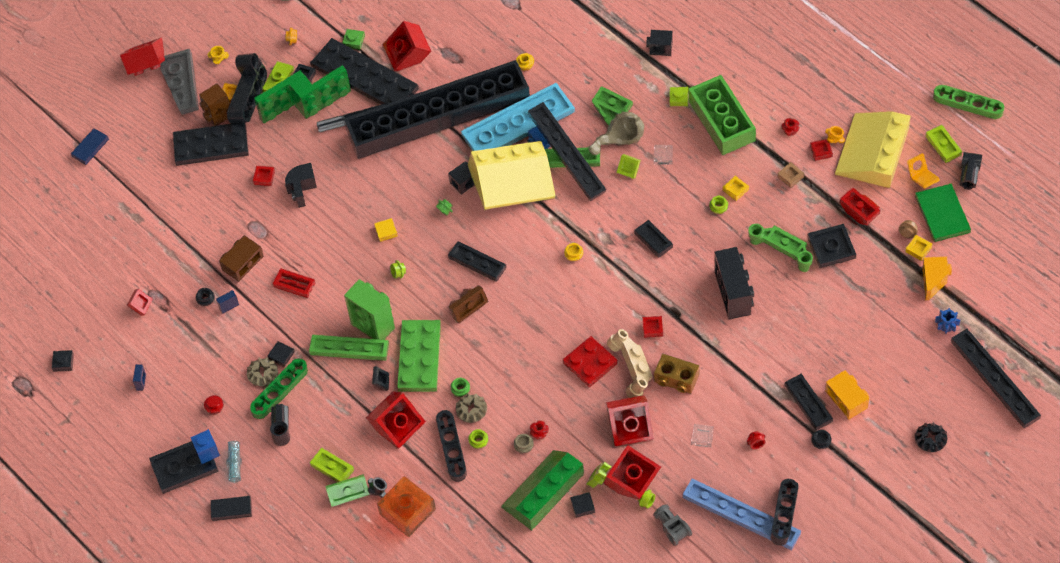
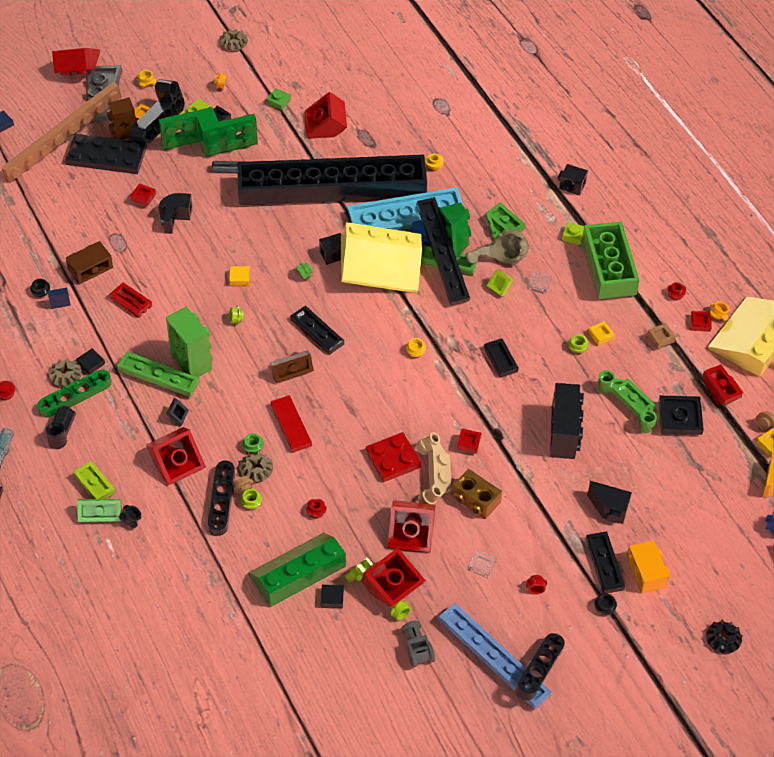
camera: 10 degrees right, 5 degrees down
black plate [310,38,419,104] -> none
clear orange brick [377,476,436,537] -> none
bright green plate [397,320,441,392] -> none
dark tan plate [514,434,534,453] -> none
none -> nougat plate [1,82,122,183]
none -> medium nougat plate [233,476,254,494]
none -> red tile [271,395,312,452]
none -> green slope [439,202,471,258]
none -> black slope [587,481,632,524]

